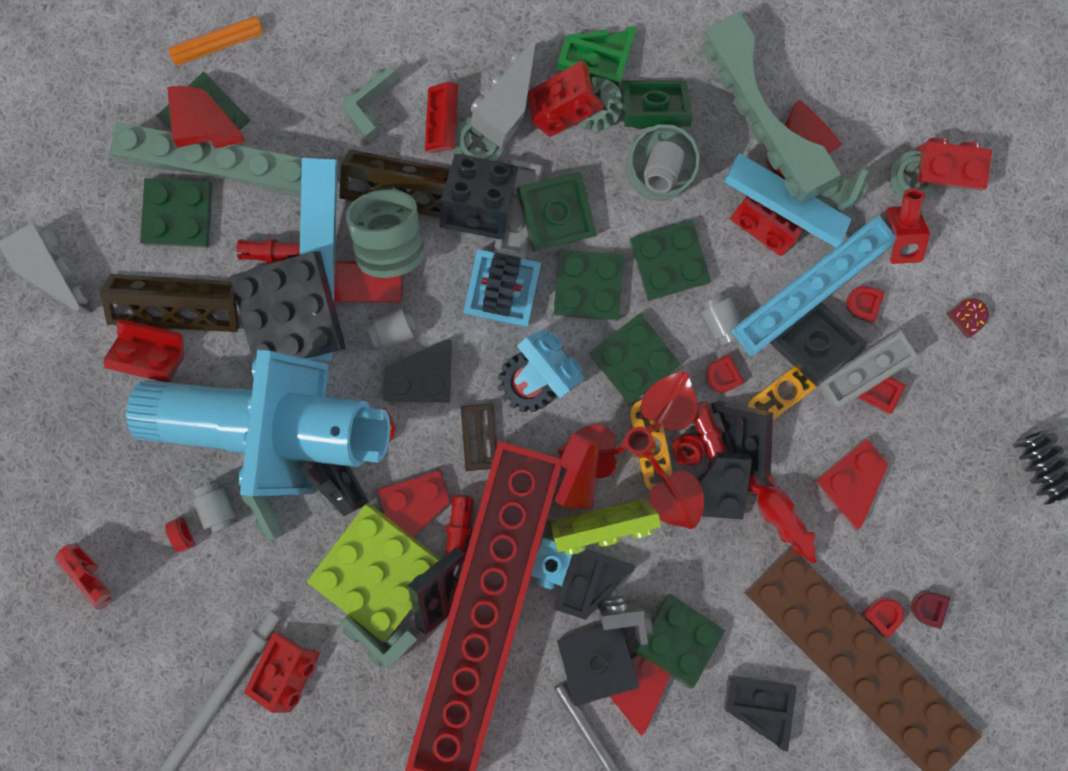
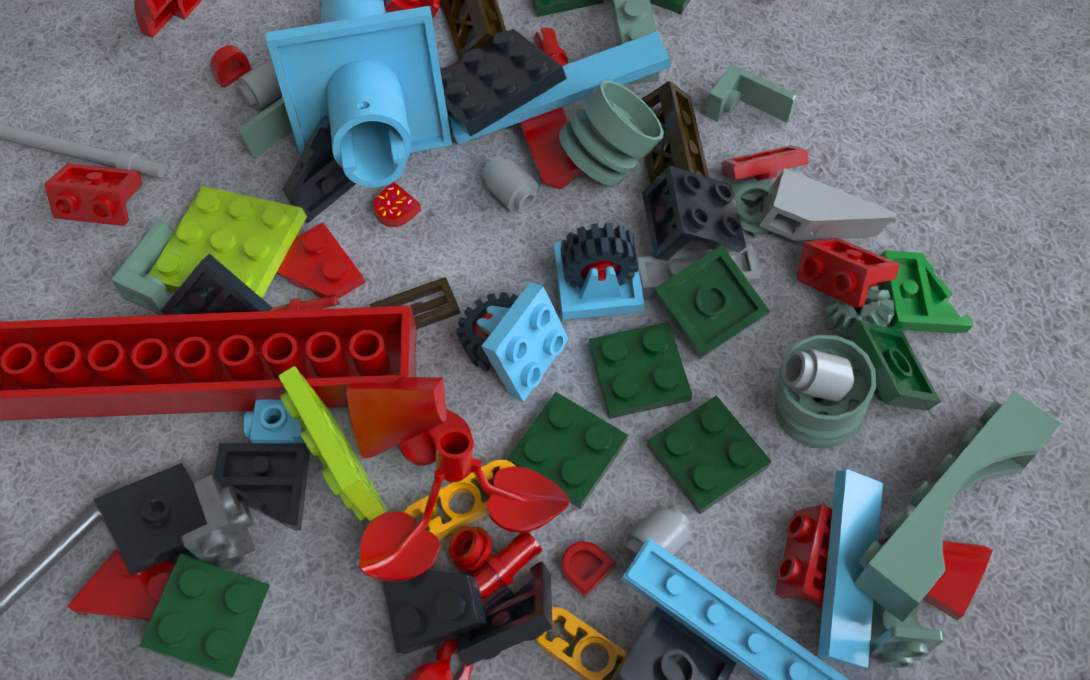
camera: 80 degrees right, 25 degrees down
black wing [384,340,452,403] -> none

